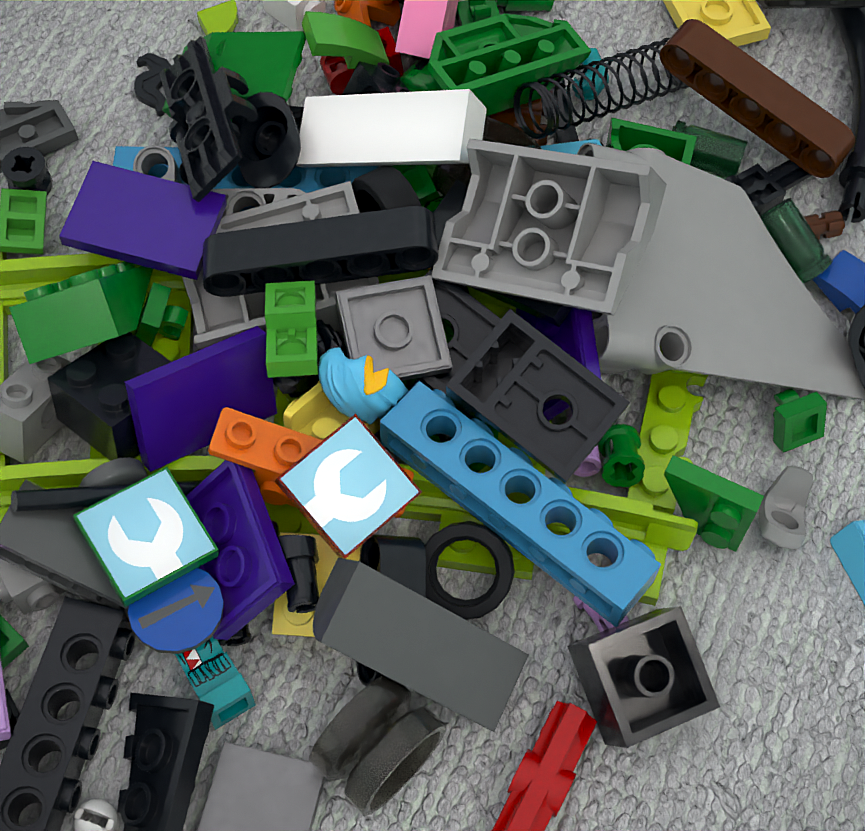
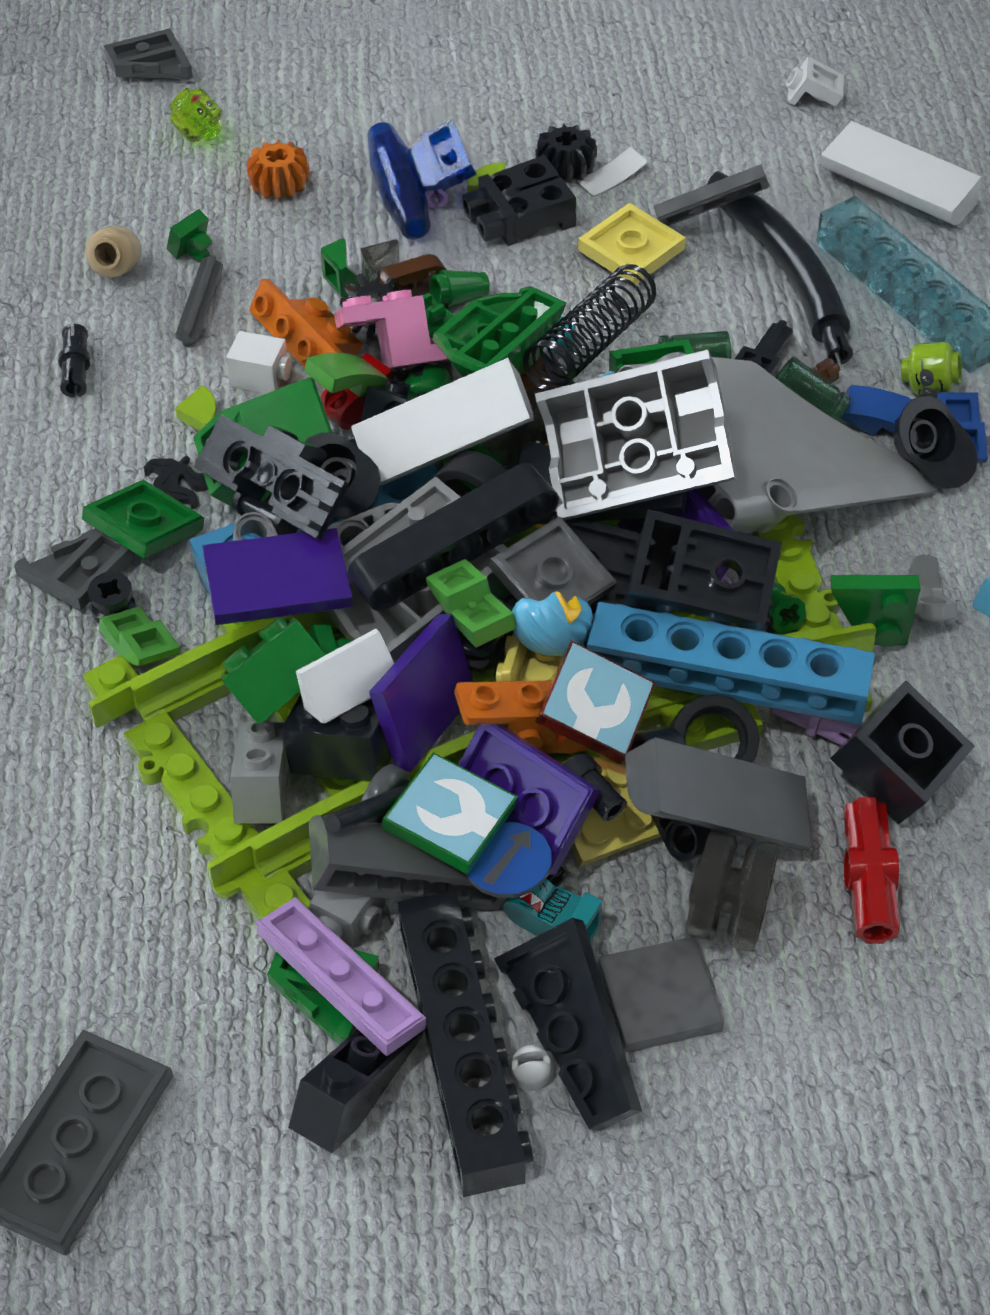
camera: 25 degrees left, 10 degrees down
reddish brown beam [659,19,855,178] -> none
green tile [773,389,827,453] -> none
none -> green tile [82,480,205,559]
none -> white slope [296,629,394,723]

